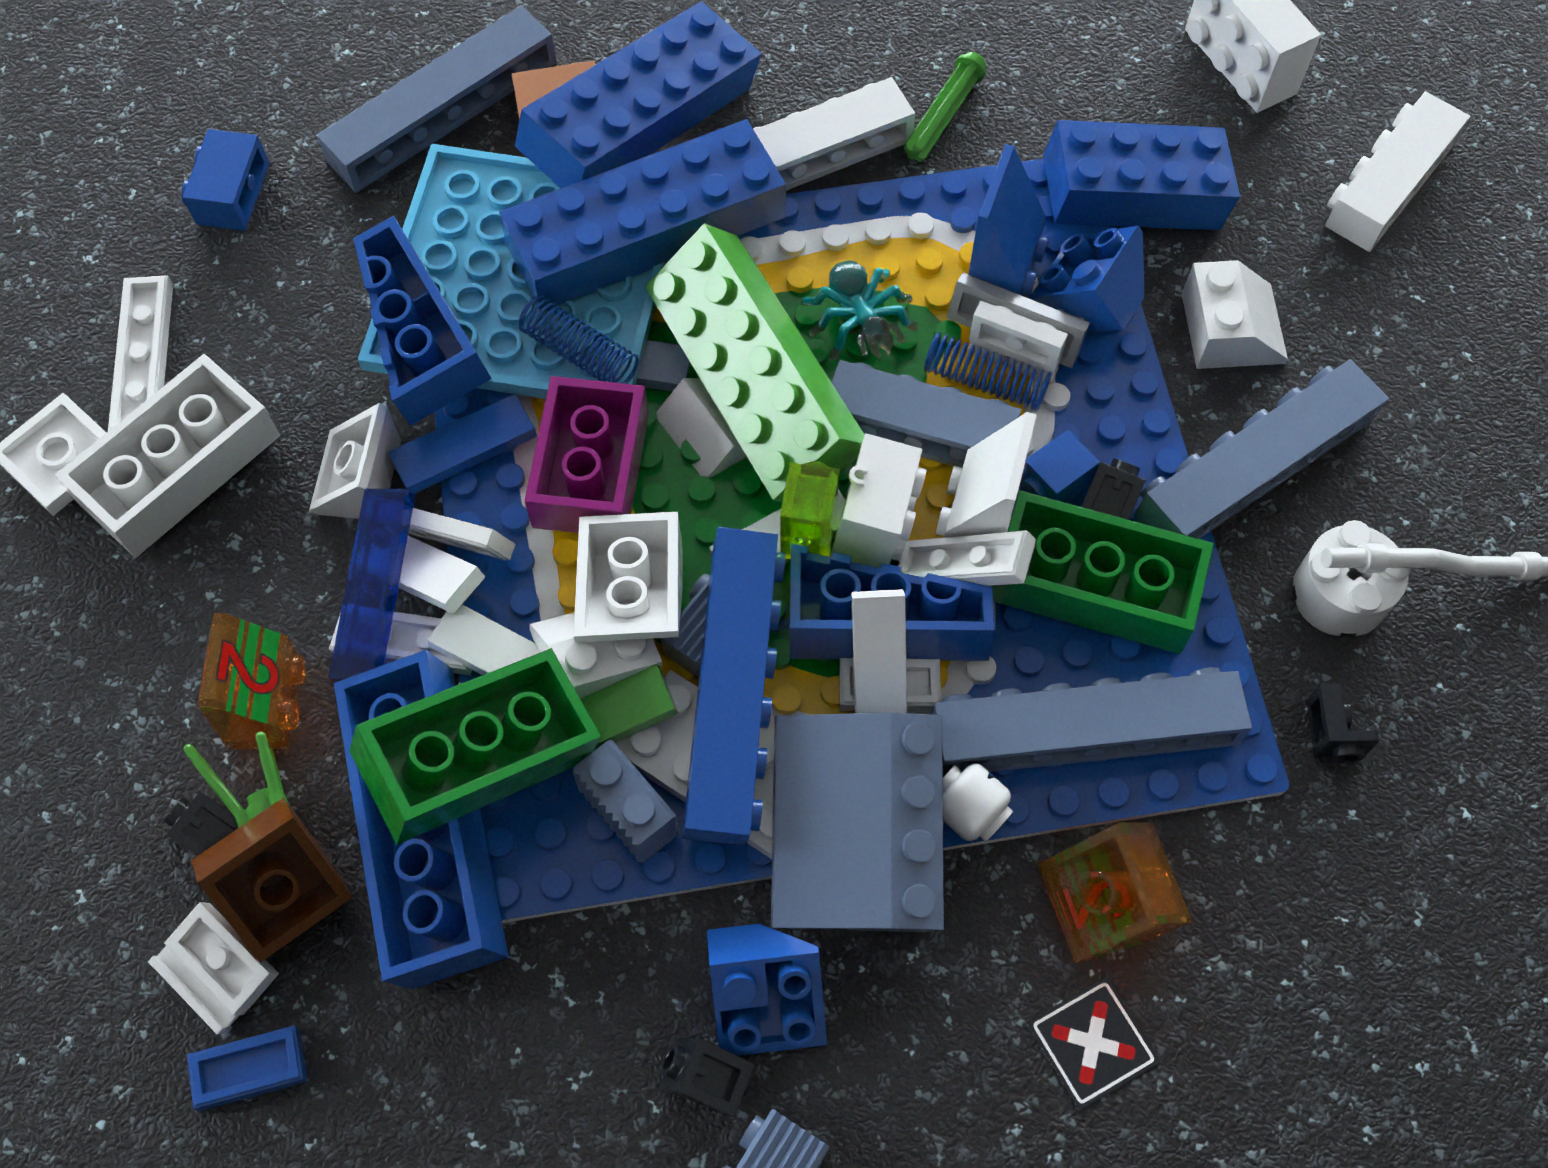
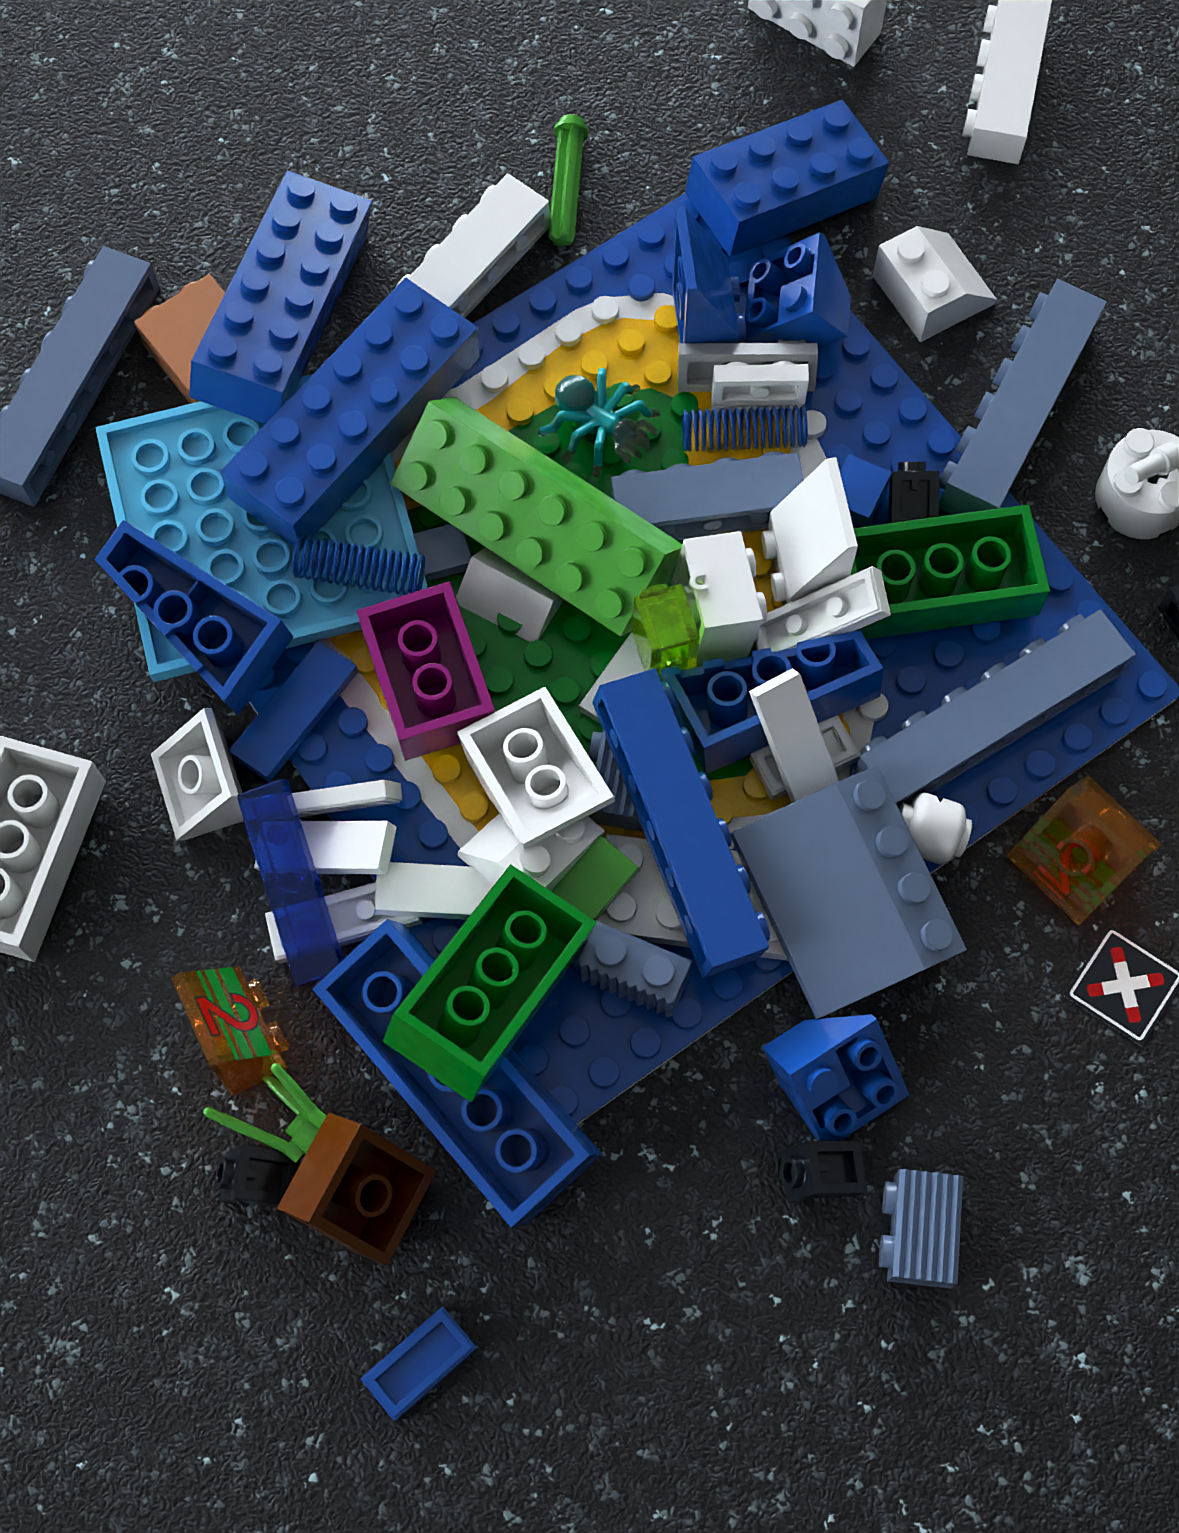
camera: 25 degrees left, 5 degrees up
white plate [148,902,279,1034] -> none

